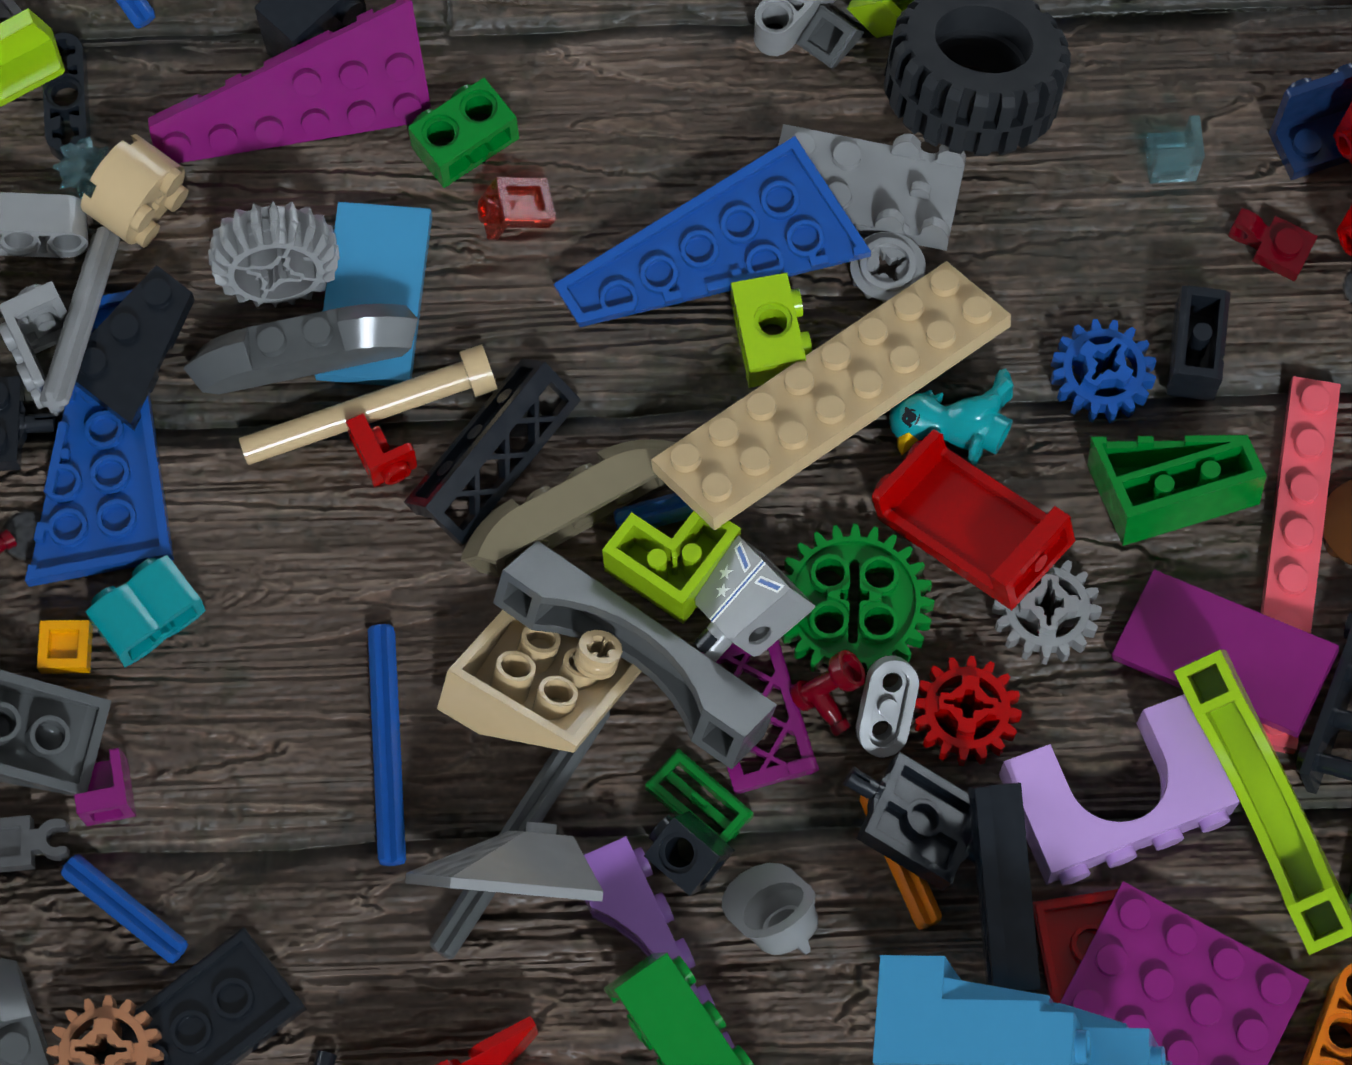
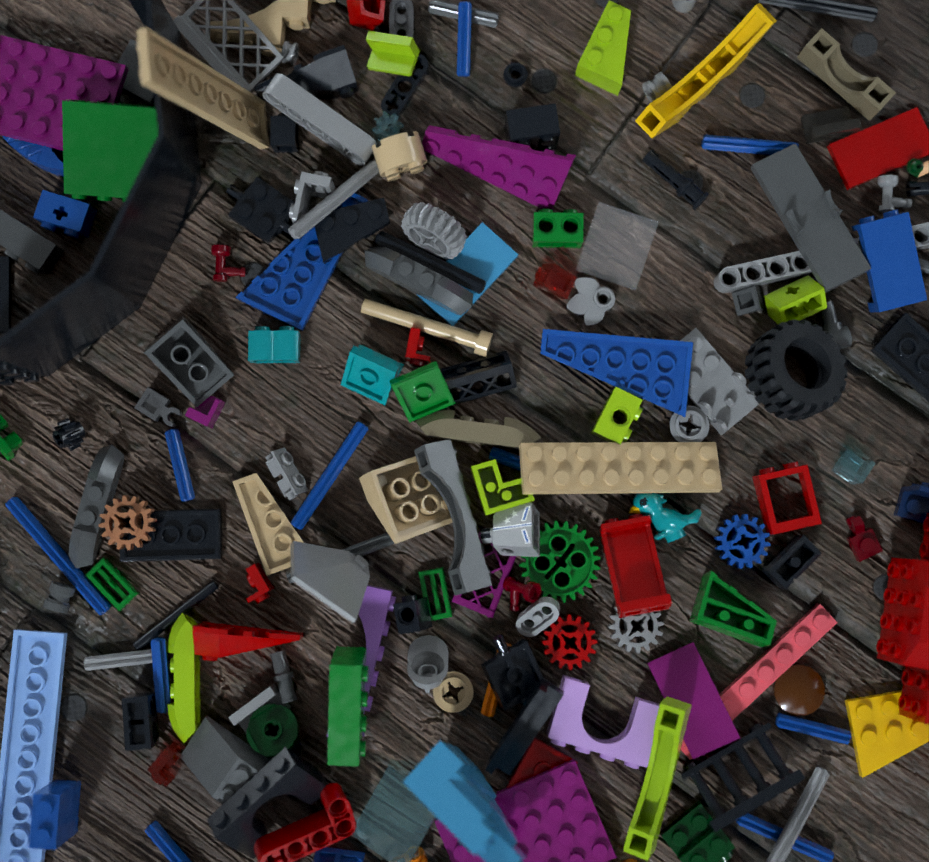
camera: 35 degrees right, 15 degrees up
light orange plate [37,620,93,674] -> none
tan bush [574,630,623,680] -> none
none -> tan wing [232,473,304,576]
none -> red bracket [246,563,274,604]
none -> light grey hinge [265,447,309,501]
none -> teal bracket [341,344,404,405]
none -> black axle [375,231,486,294]
none -> green tile [390,361,455,423]
none -> tan gear [433,671,473,713]
none -> light grey plate [566,277,615,325]
none -> clear piece [576,202,659,290]
none -> red window [752,461,822,535]

